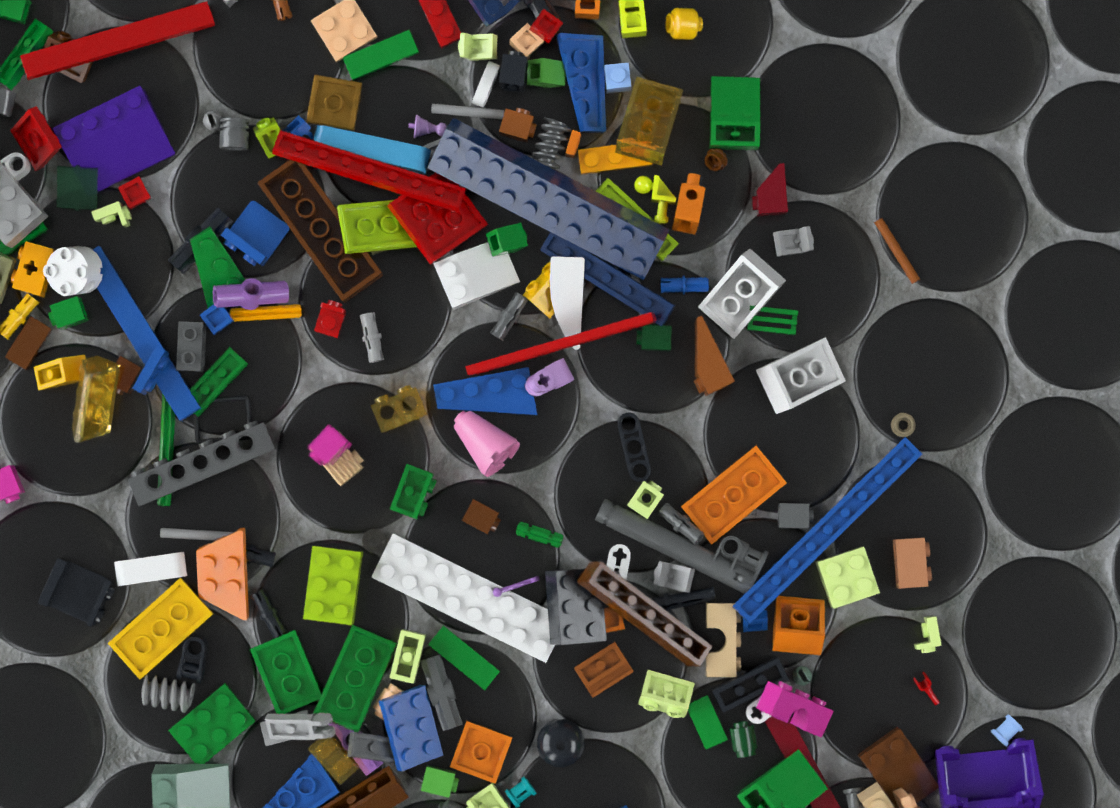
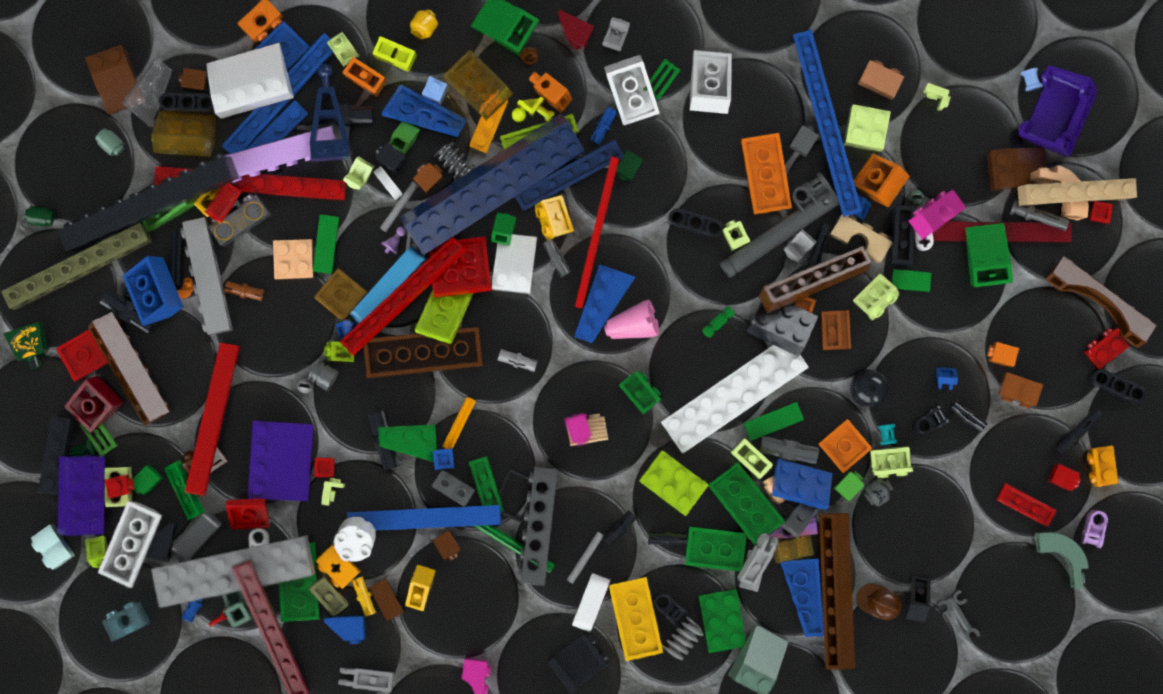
camera: 60 degrees left, 0 degrees up
green brick [48,296,89,330] -> none
clear green piece [57,165,98,211] -> none
clear yellow slope [72,356,120,443] -> none
blue plate [133,346,170,395] -> none
orange wing [196,528,249,620] -> none
medium lavender piece [213,278,289,310] -> none
blue bracket [221,201,290,267] -> none
red bracket [314,300,346,339] -> none
clear yellow brick [371,385,428,433] -> none
reddish brown brick [462,499,501,534] -> none
medium lavender hinge [493,576,540,597] -> none
light nougat panel [510,23,544,60] -> none
lavender piece [525,358,575,397] -> none
red tile [529,9,563,44] -> none
white sticker [550,257,585,350] -> none
orange tile [565,130,581,158] -> none
white beam [606,544,630,580] -> none
dark grey pin [658,503,705,545] -> none
dark orange slope [694,316,735,396] -> none
dark green brick [730,721,757,758] -> none
dark tan plate [891,413,916,437] -> none
red hand [914,672,940,705] -> none

